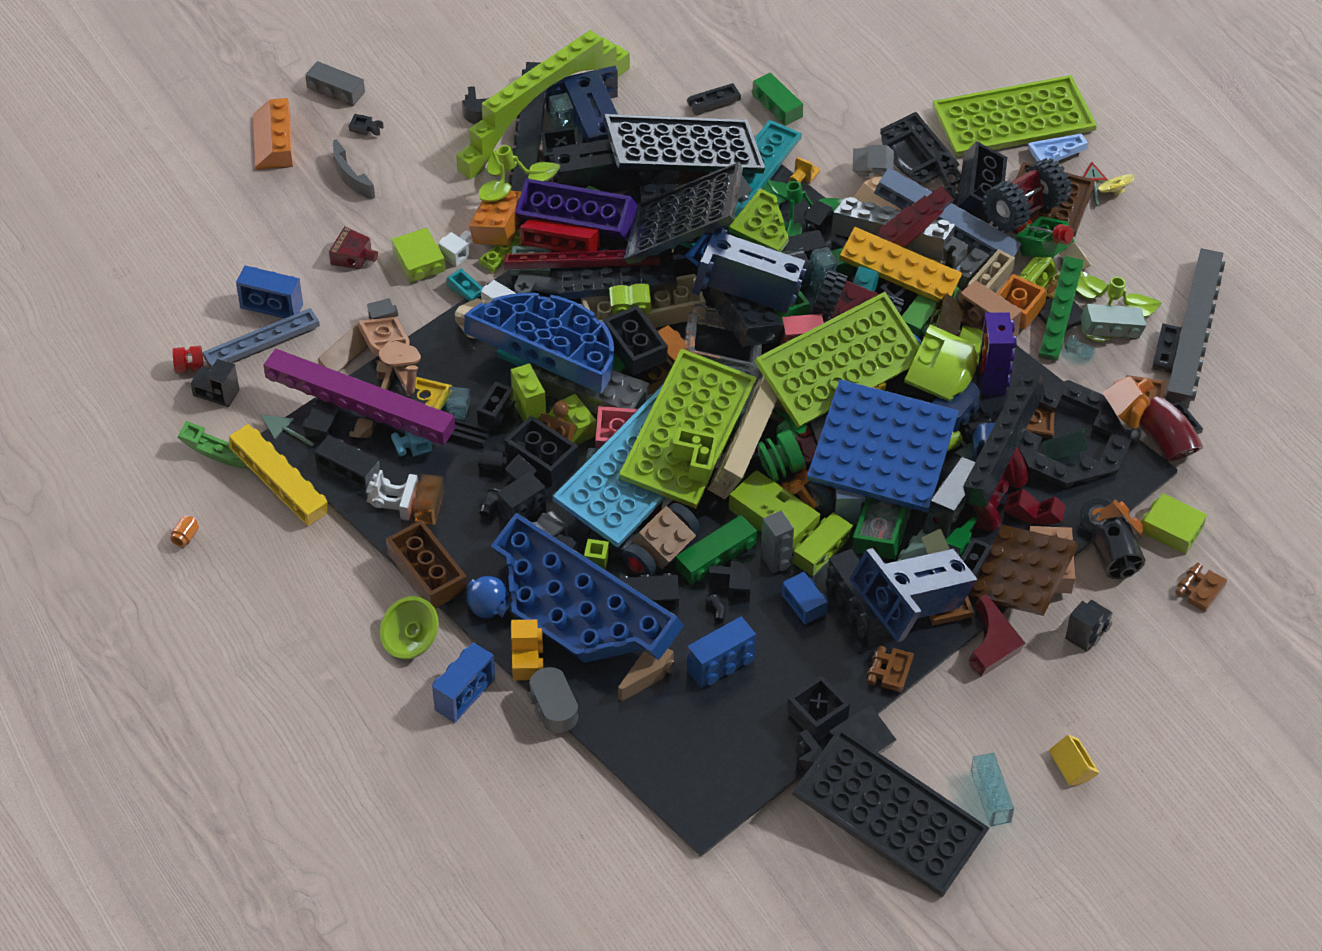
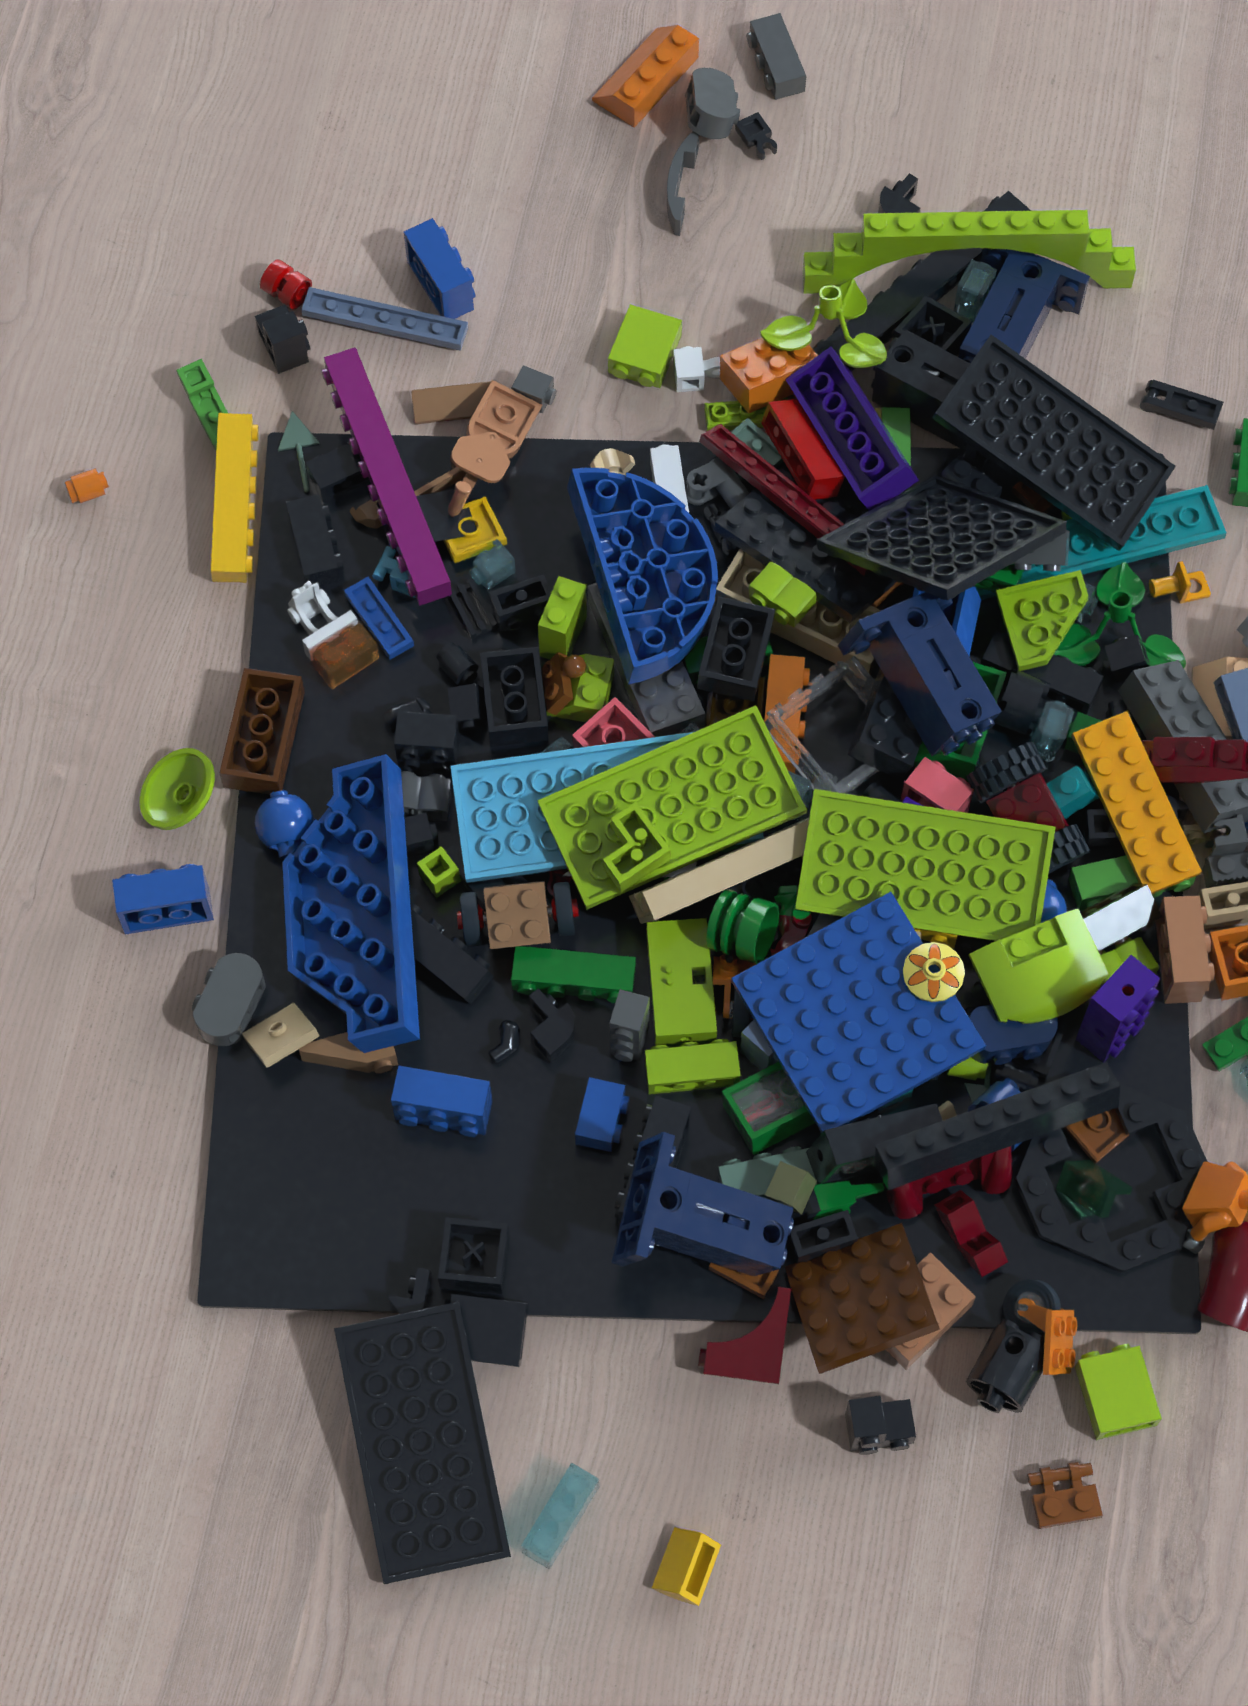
camera: 45 degrees right, 15 degrees up
dark red torso [329,226,378,269] -> none
teal slope [446,268,483,301] -> none
light orange brick [511,620,543,681] -> none
dark orange plate [867,646,914,693] -> none
none -> tan plate [242,1003,319,1068]
none -> blue plate [344,576,414,660]
none -> dark grey brick [685,68,740,139]
none -> light yellow dish [903,942,965,1002]

